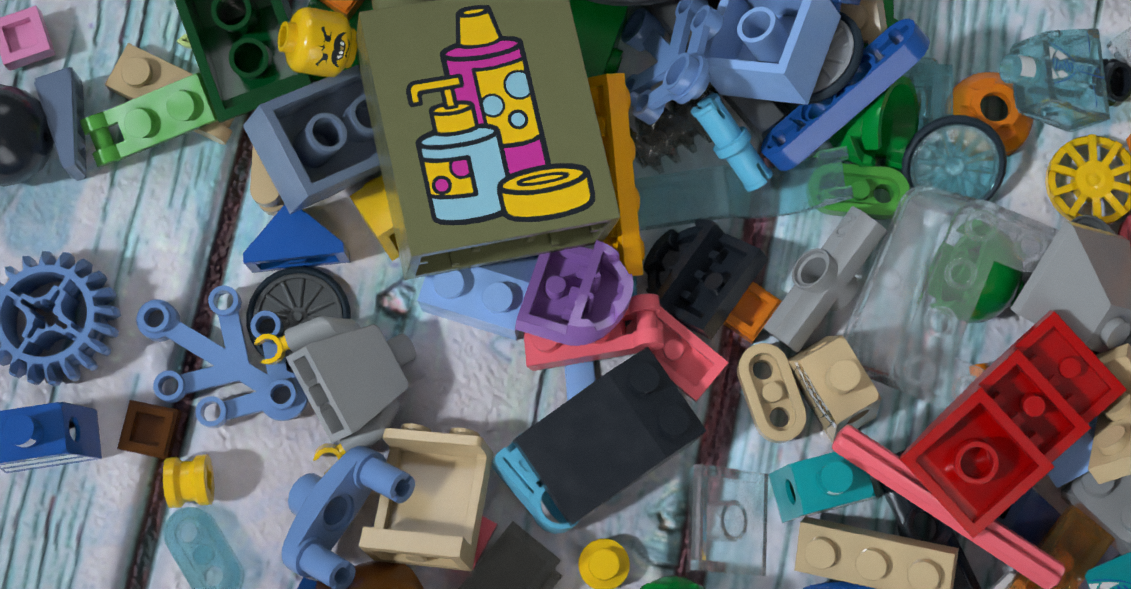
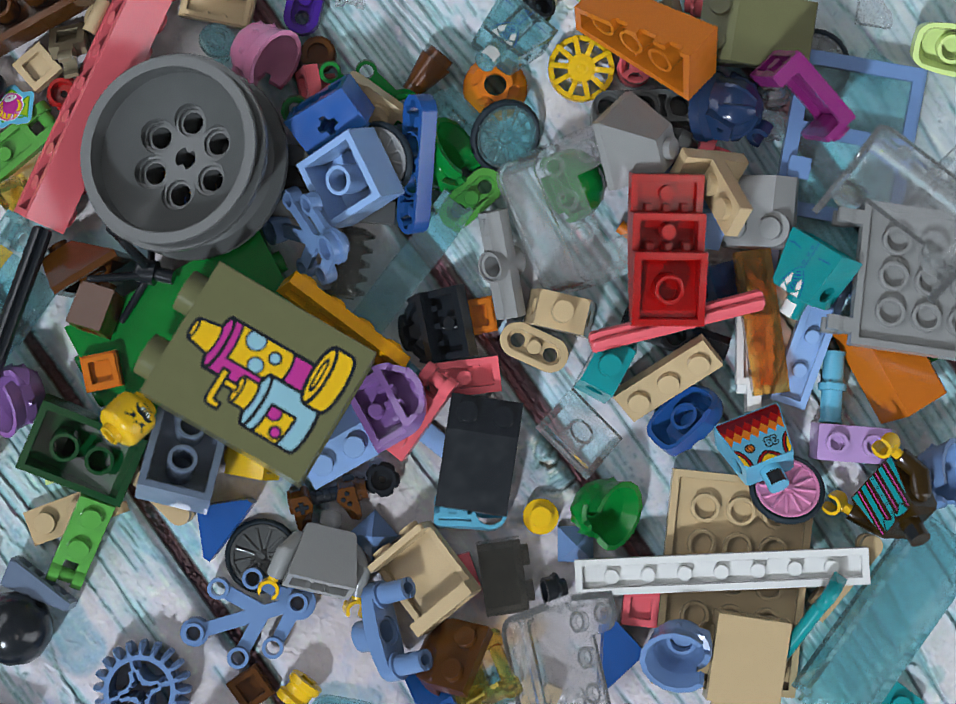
camera: 50 degrees left, 10 degrees up
medium azure pin [691,93,773,192] -> none
none -> reddish brown piece [287,474,369,531]
none -> medium blue slope [350,510,399,560]
none -> black plate [365,462,400,497]
none -> reddish brown cone [402,45,453,94]

